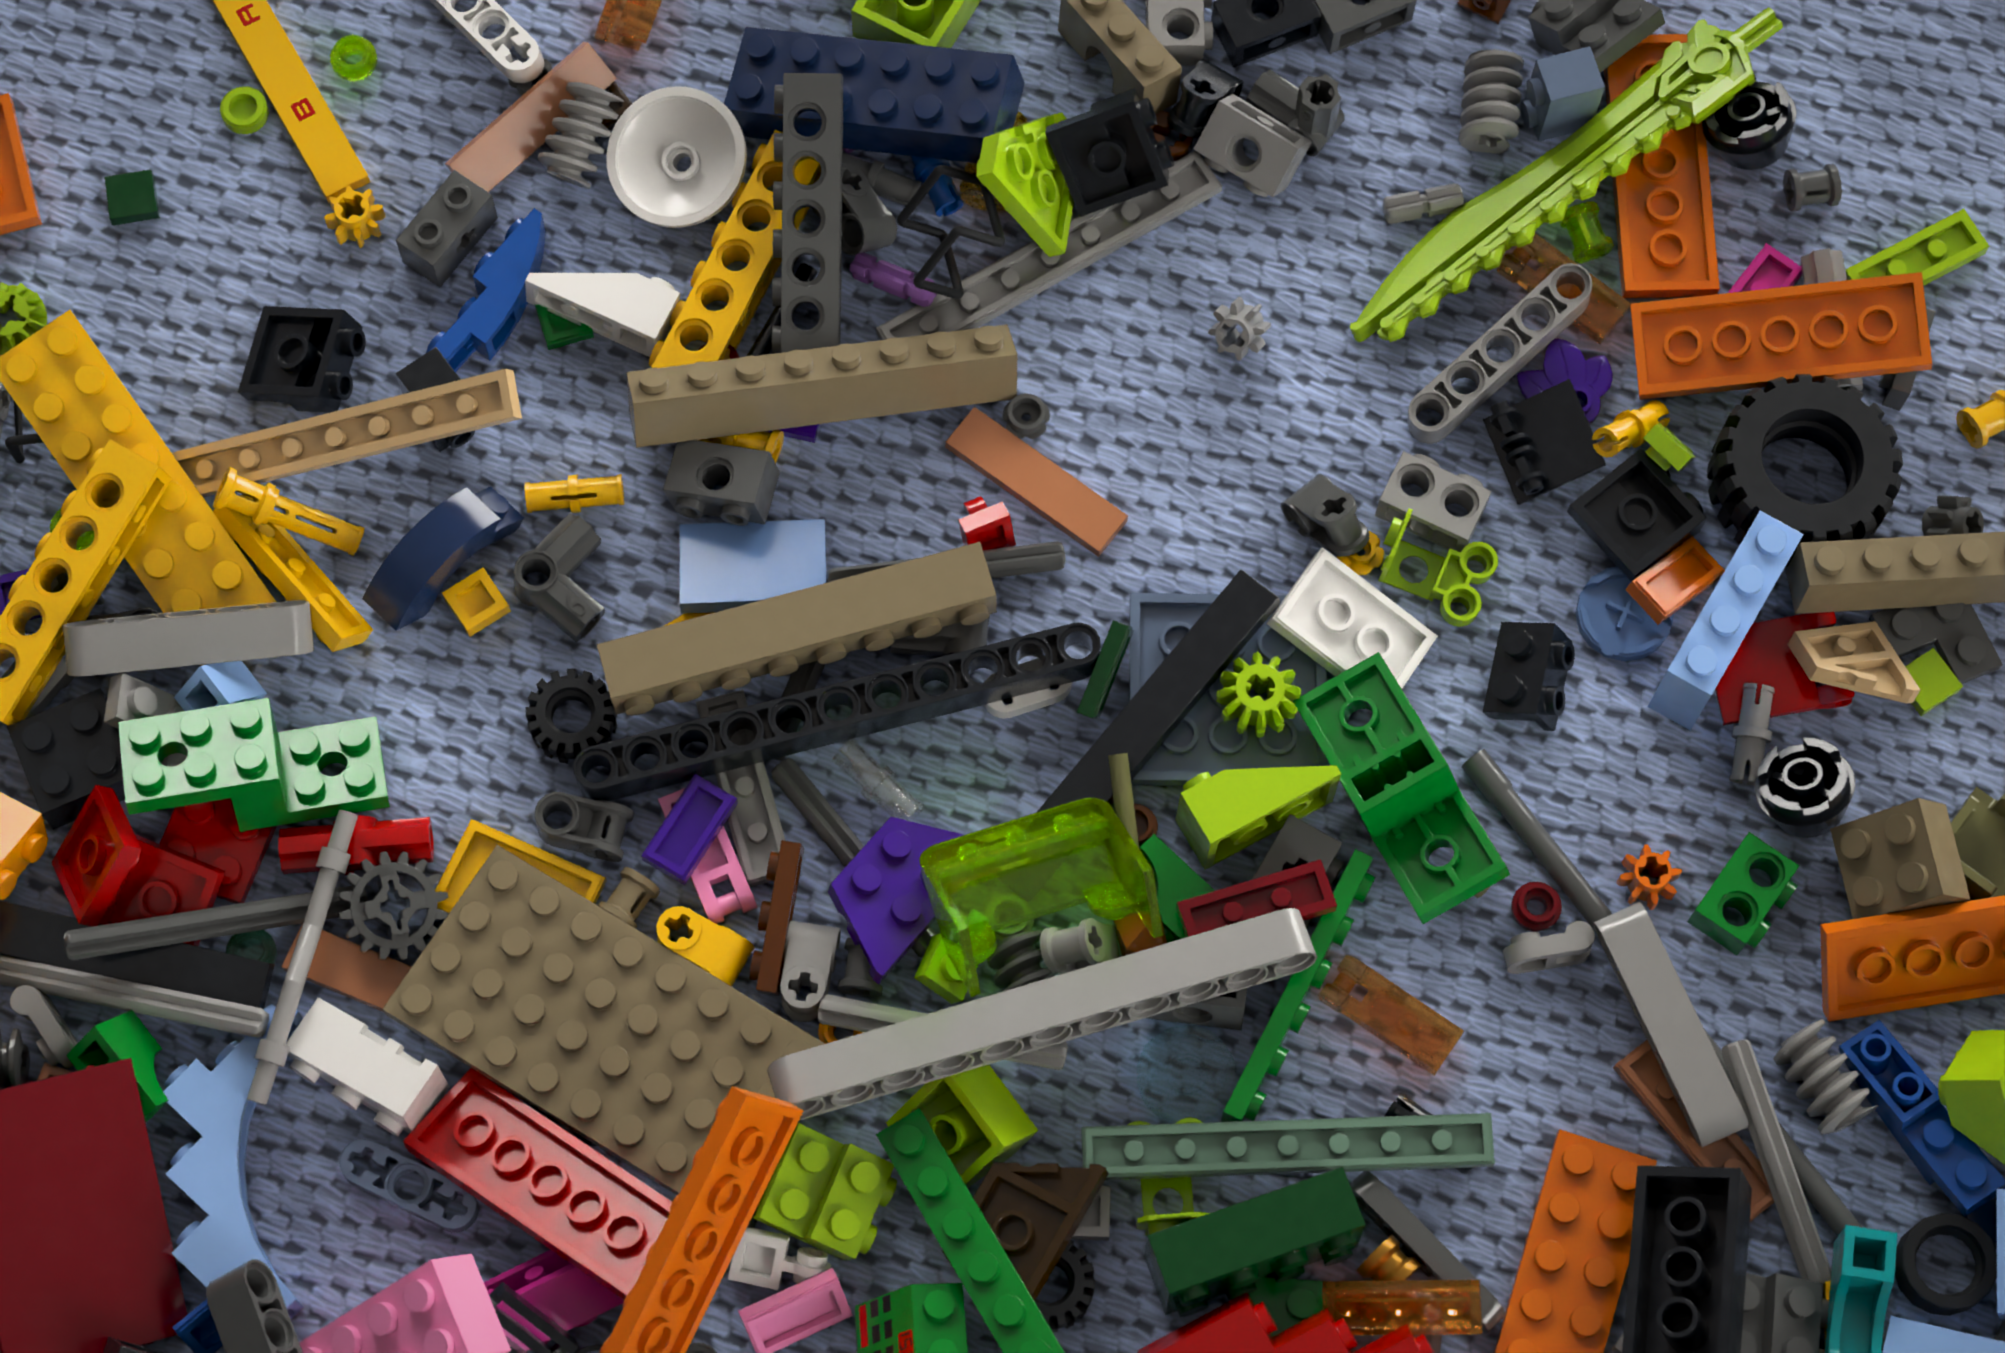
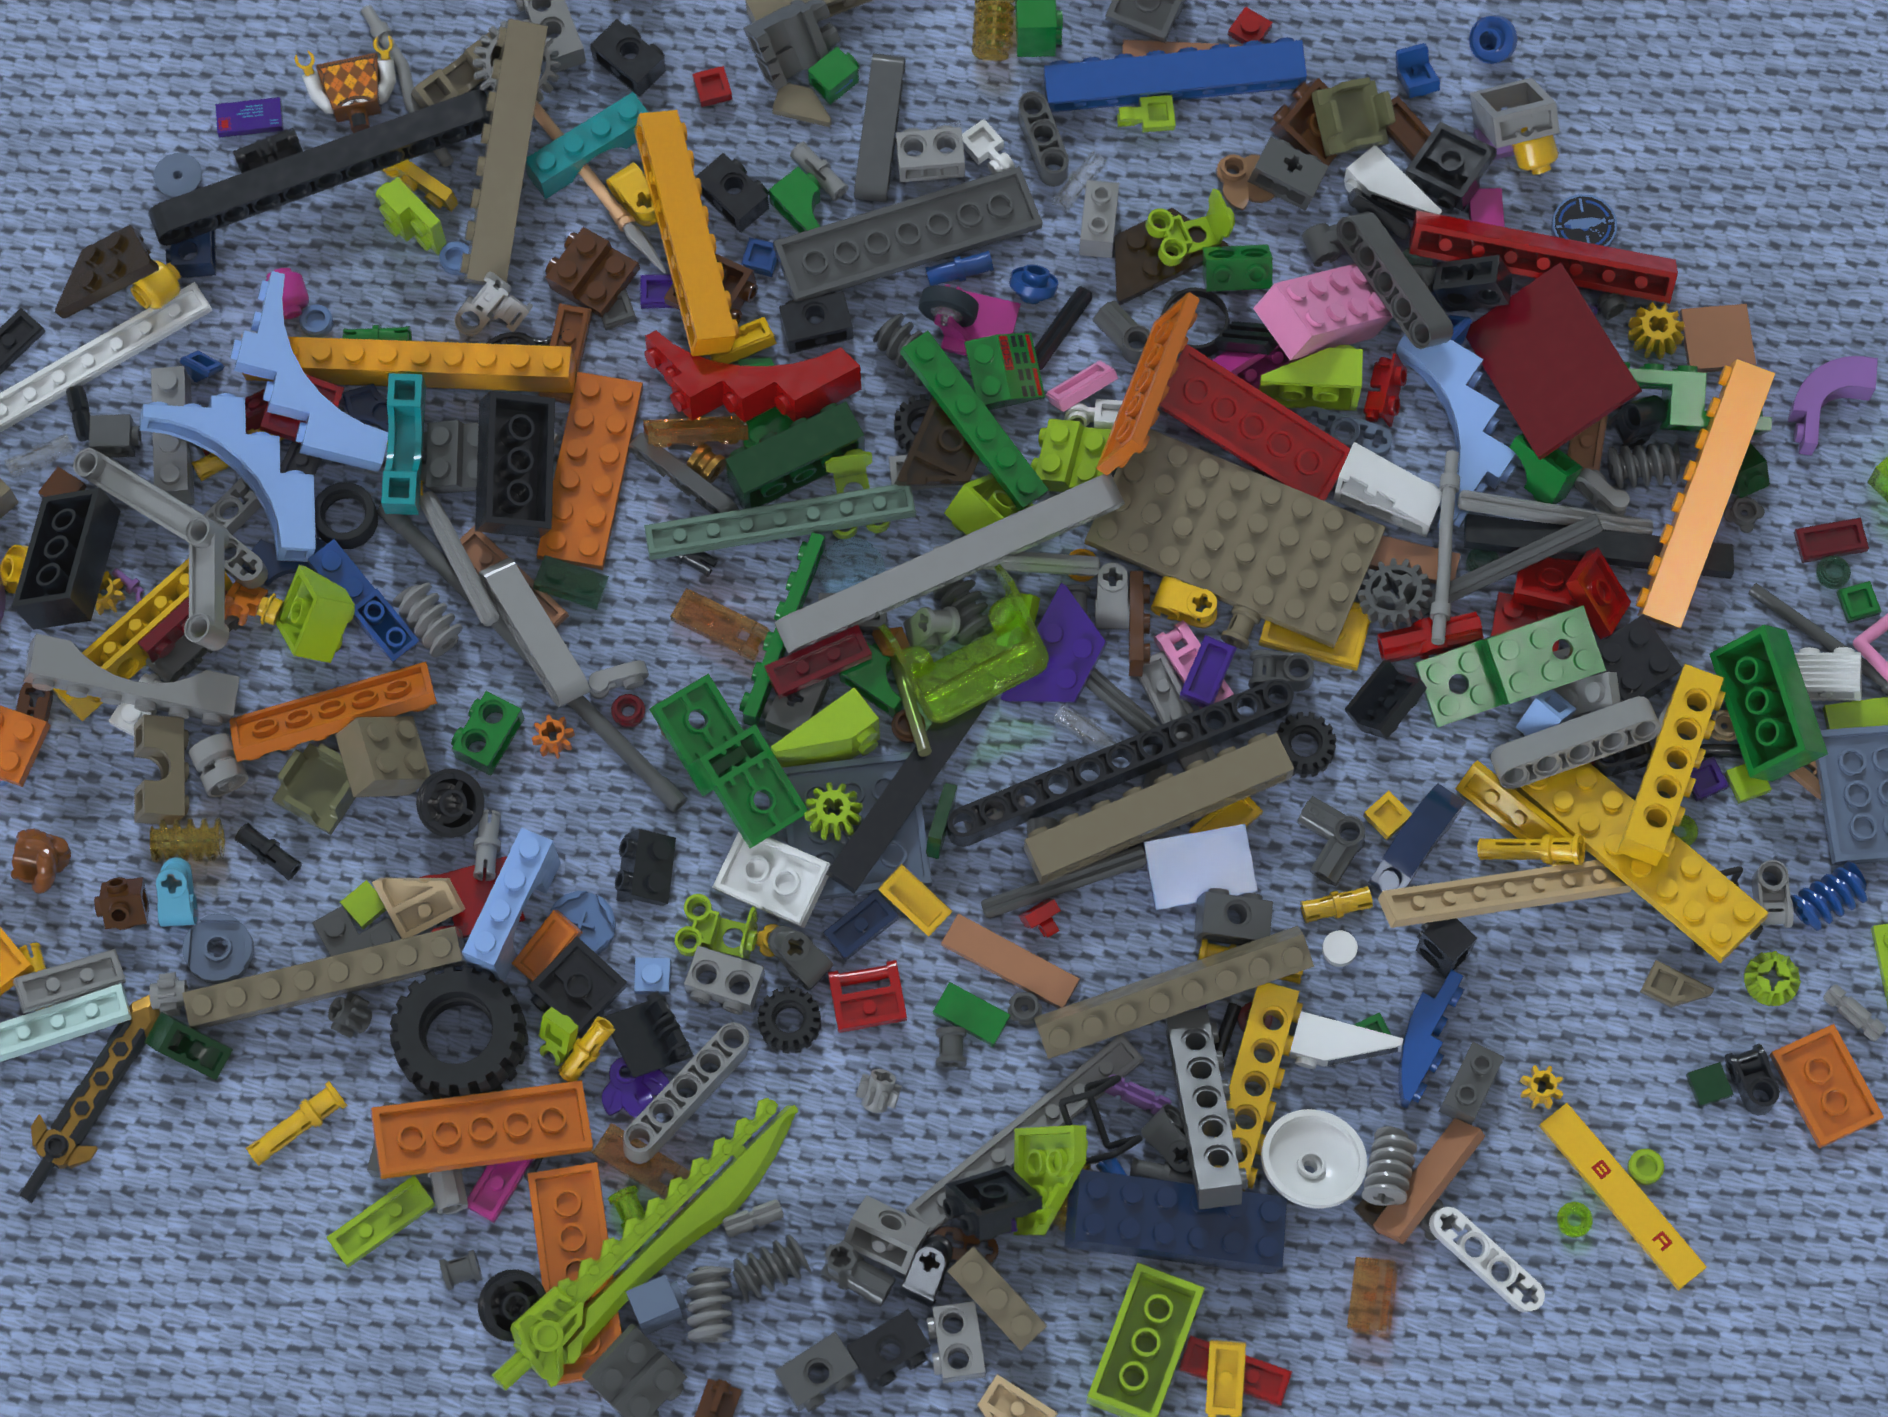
camera: 175 degrees right, 0 degrees up
black plate [238,306,366,413] -> none
none -> clear green plate [533,555,609,610]
none -> light blue plate [634,957,671,994]
none -> dark grey piece [732,1234,812,1304]
none -> black tyre [757,986,821,1054]
none -> dark blue plate [823,890,899,961]
none -> red plate [828,960,907,1033]
none -> yellow tile [878,863,952,937]
none -> green tile [933,982,1011,1047]
none -> dark grey bush [936,1026,967,1067]
none -> lime slope [1259,345,1363,411]
none -> white tile [1322,930,1358,967]
none -> black bracket [1345,660,1427,739]
none -> red hinge [1363,353,1407,427]
none -> dark tan tile [1640,960,1714,1008]
none -> black piece [1725,1043,1780,1116]

